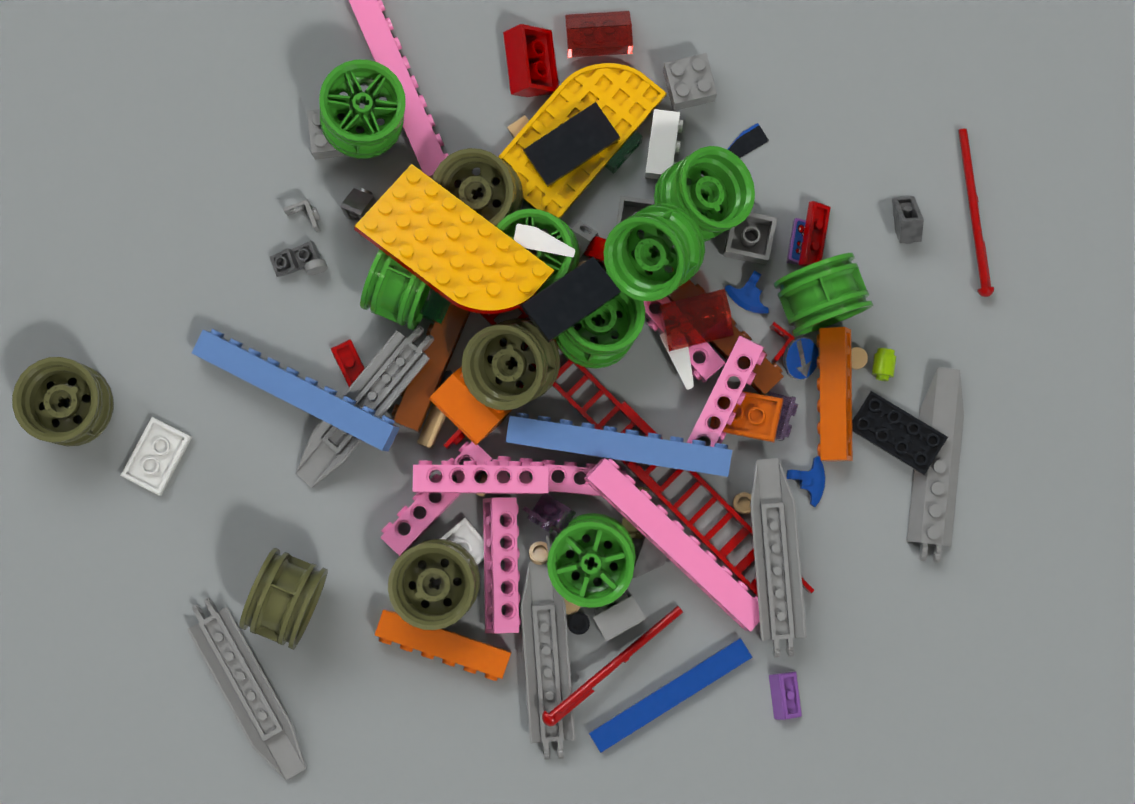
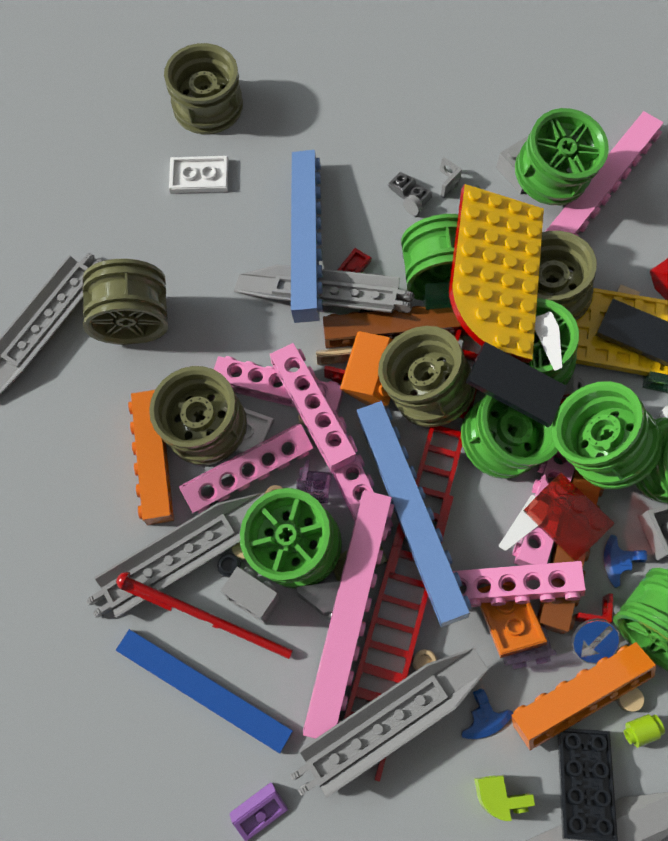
camera: 65 degrees right, 15 degrees down
none -> lime brick [474,775,535,821]

